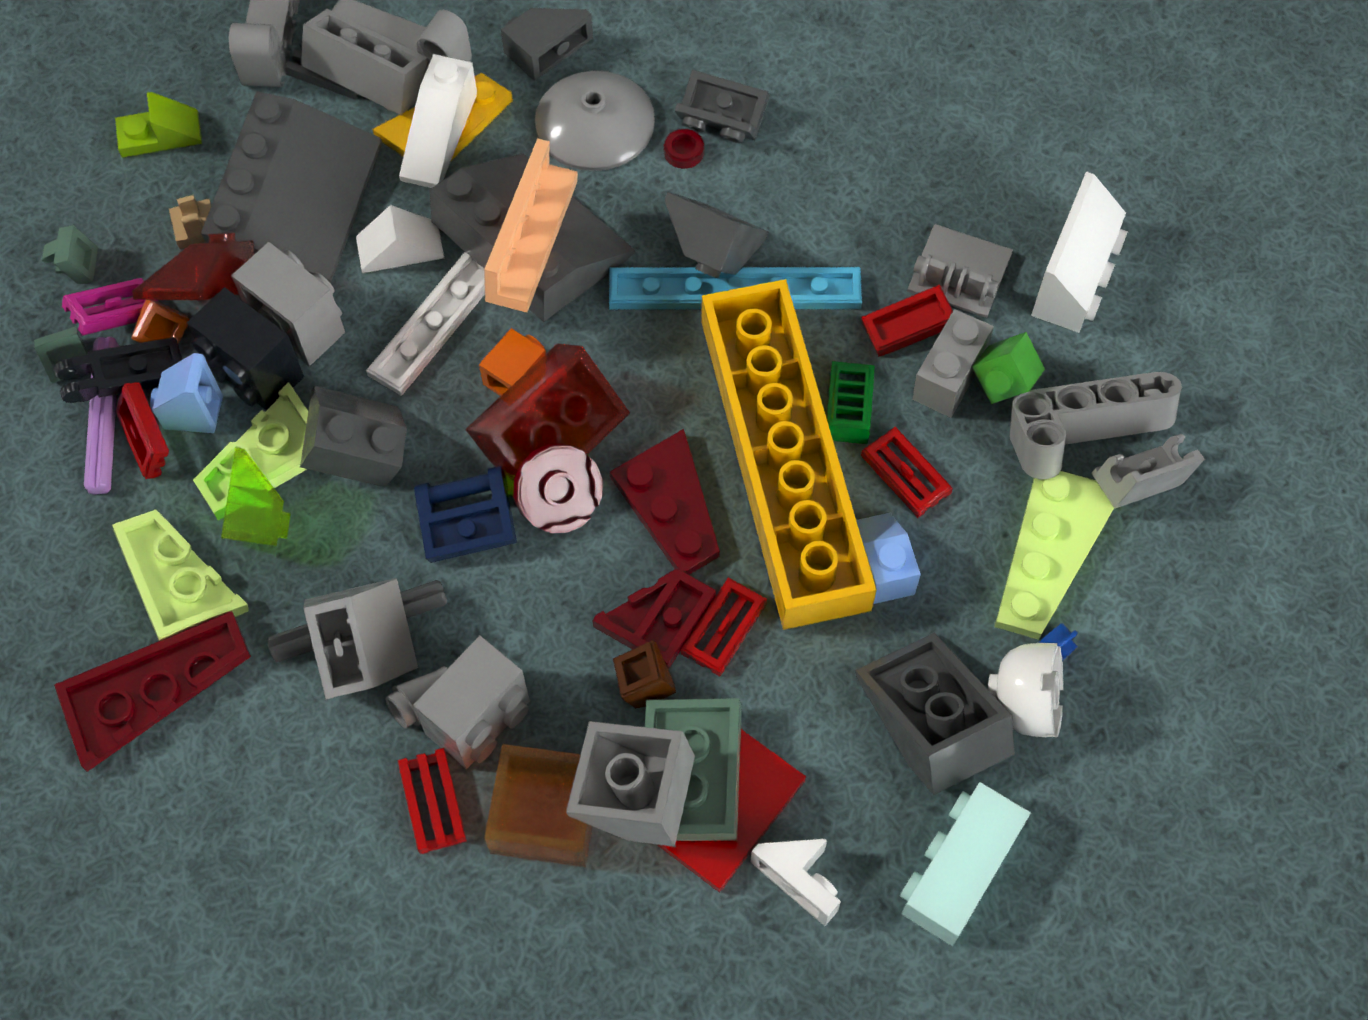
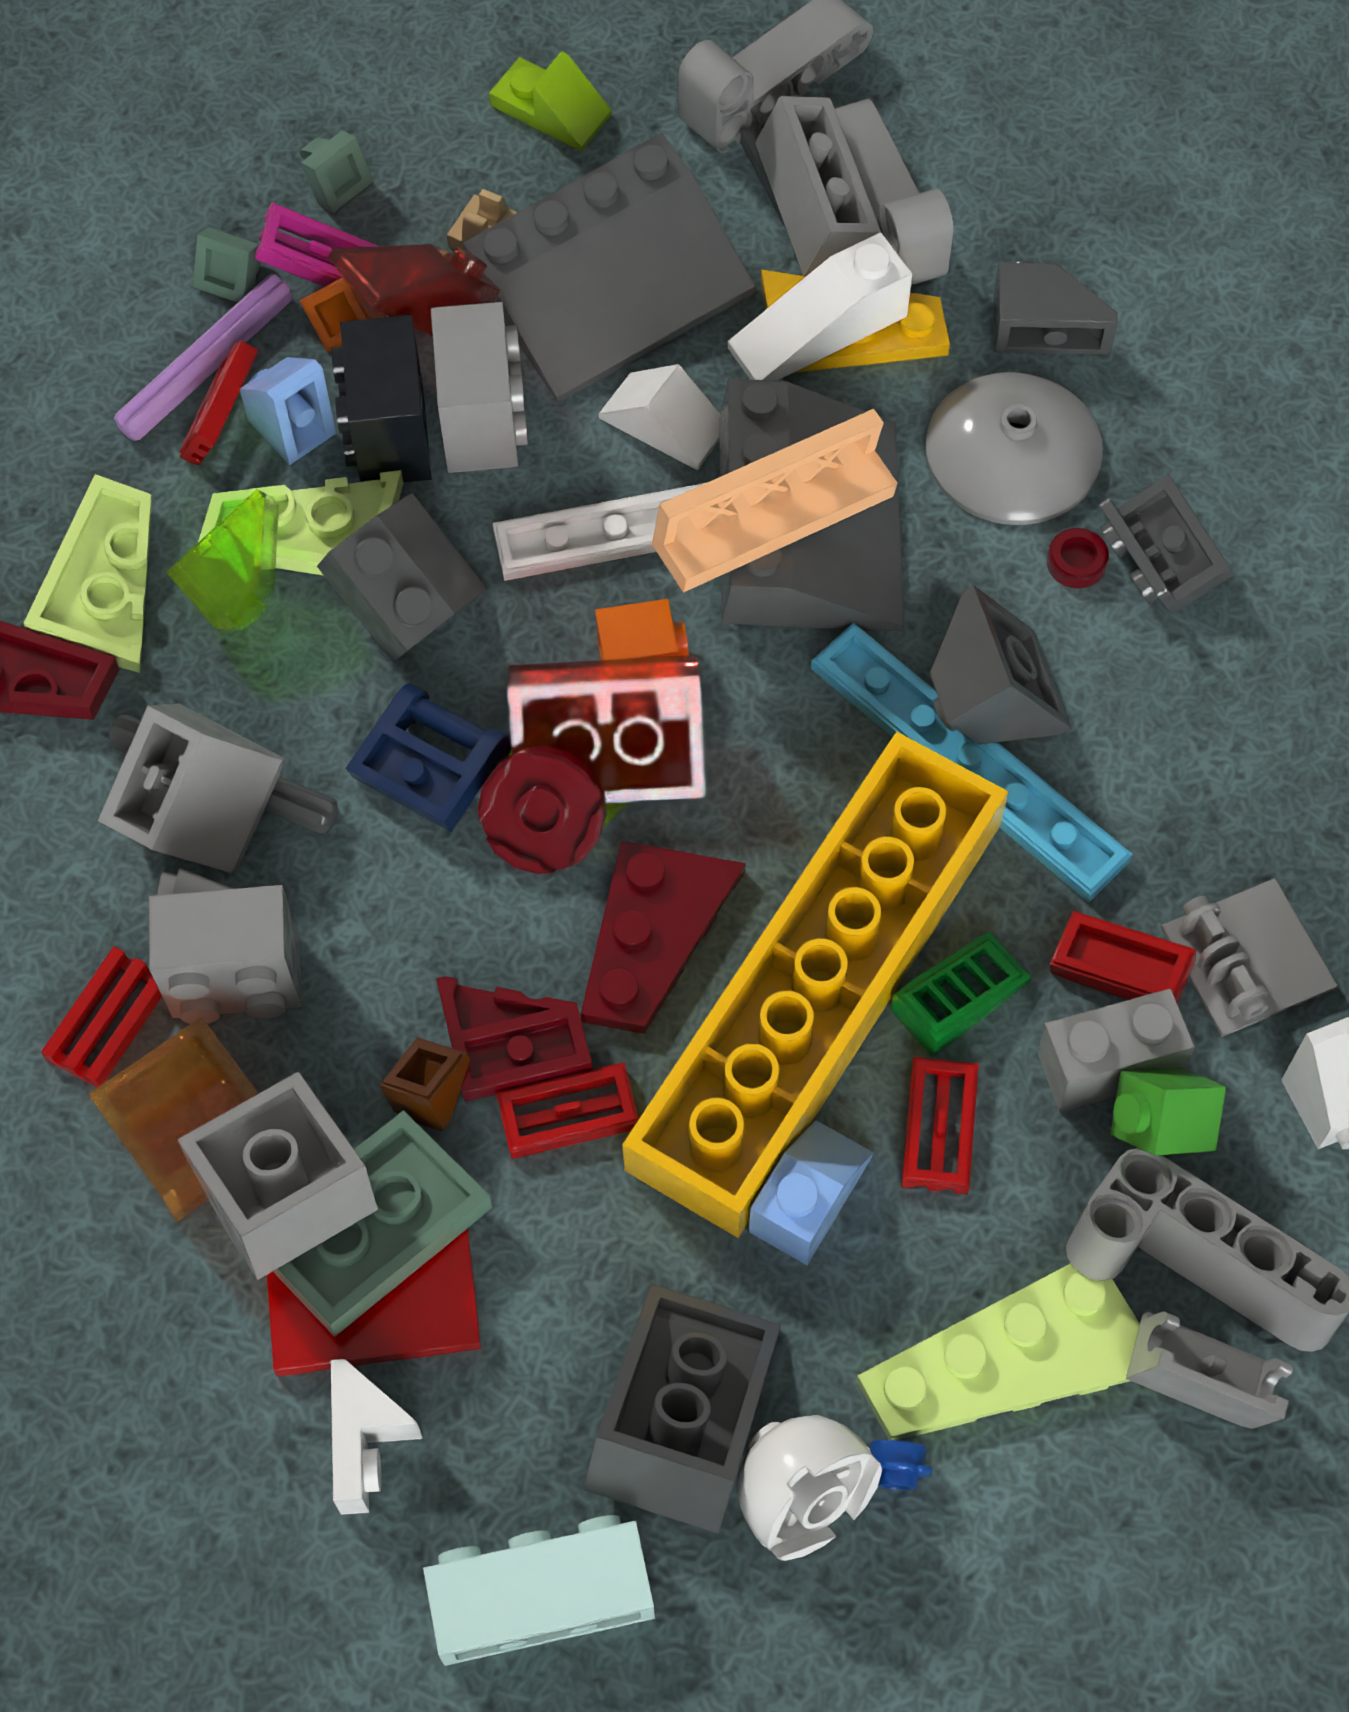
camera: 45 degrees right, 0 degrees up
black hinge [53,337,183,404] -> none

